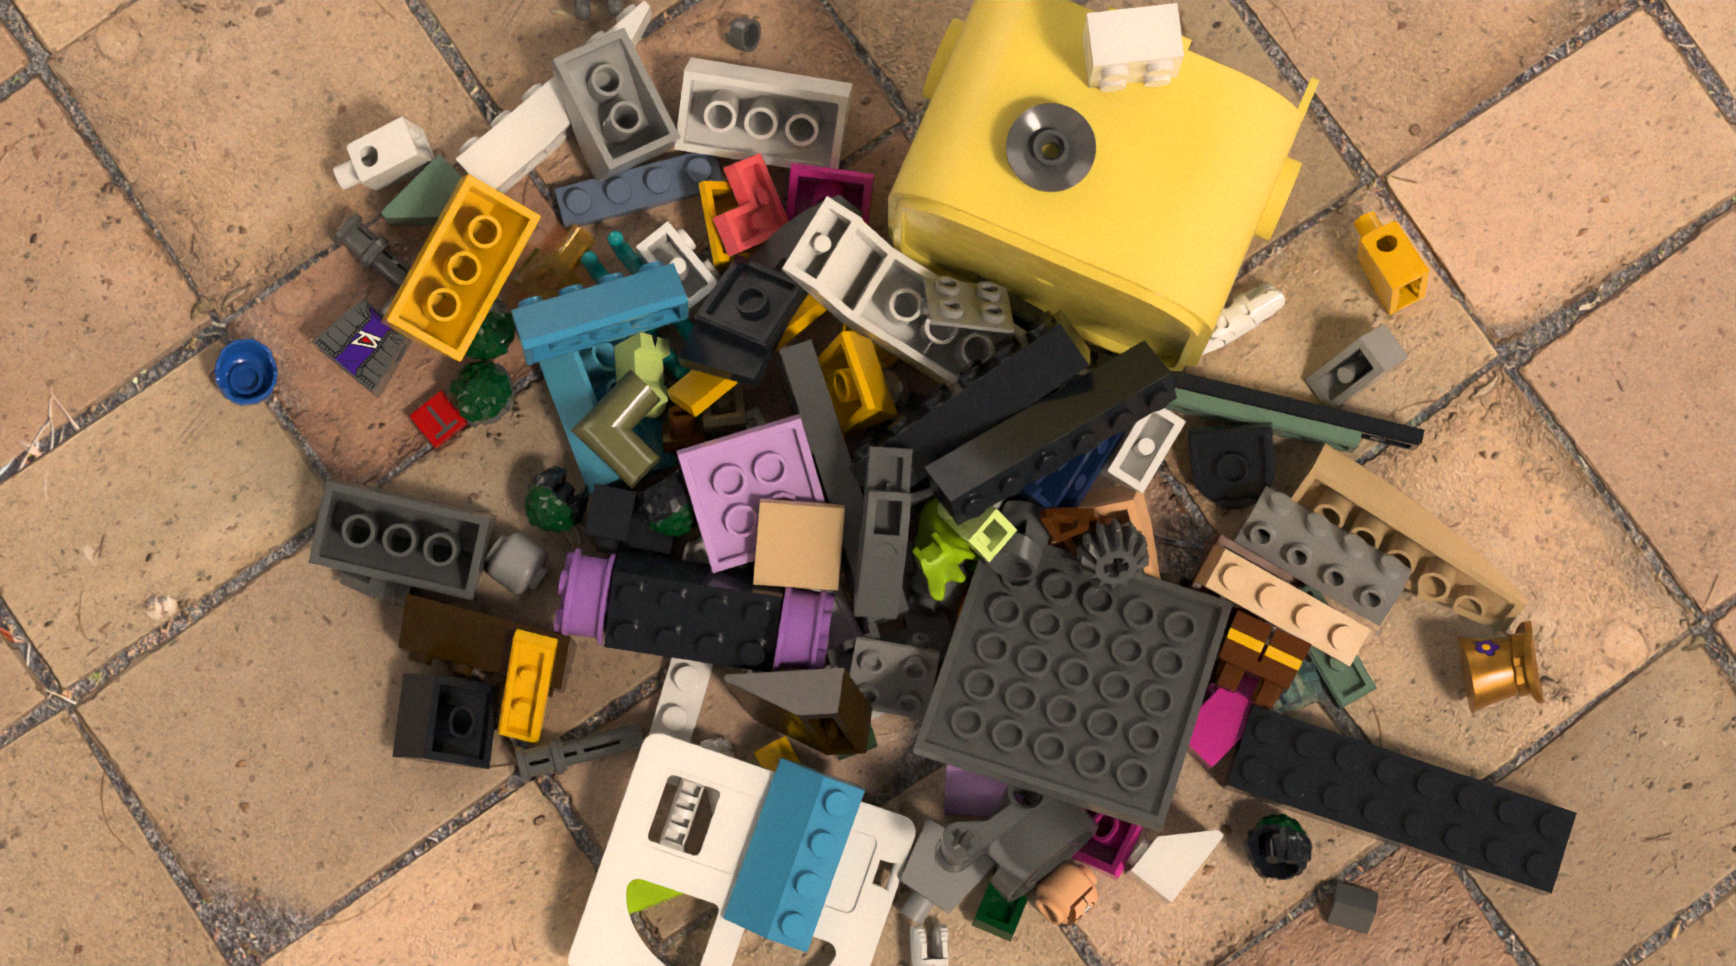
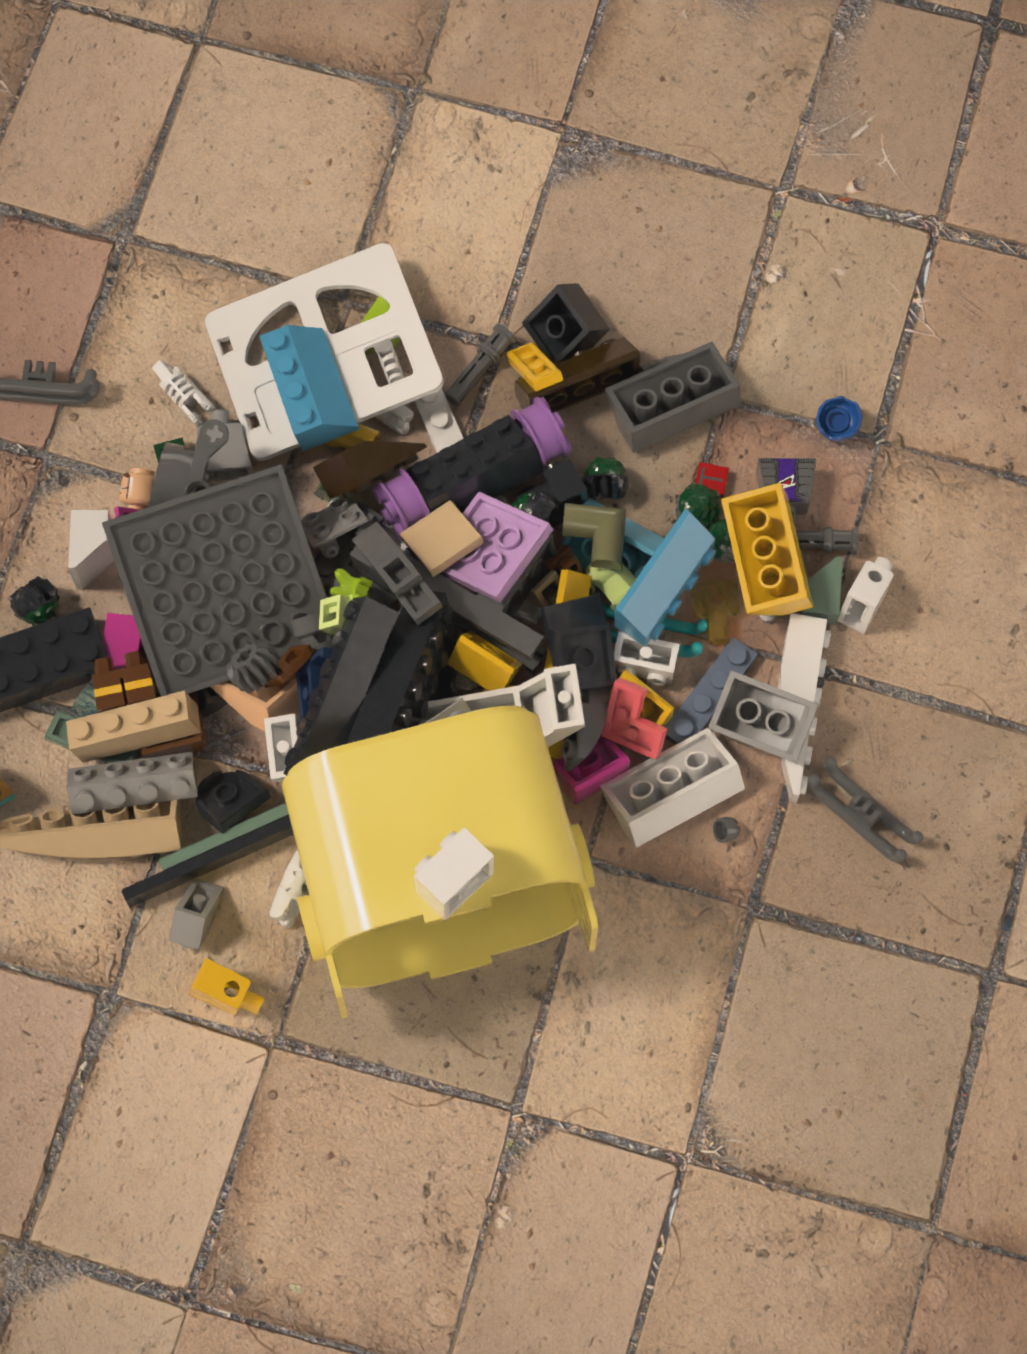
camera: 140 degrees right, 10 degrees down
light grey head [485,533,550,595] -> none
dark grey dish [1006,103,1096,192] -> none

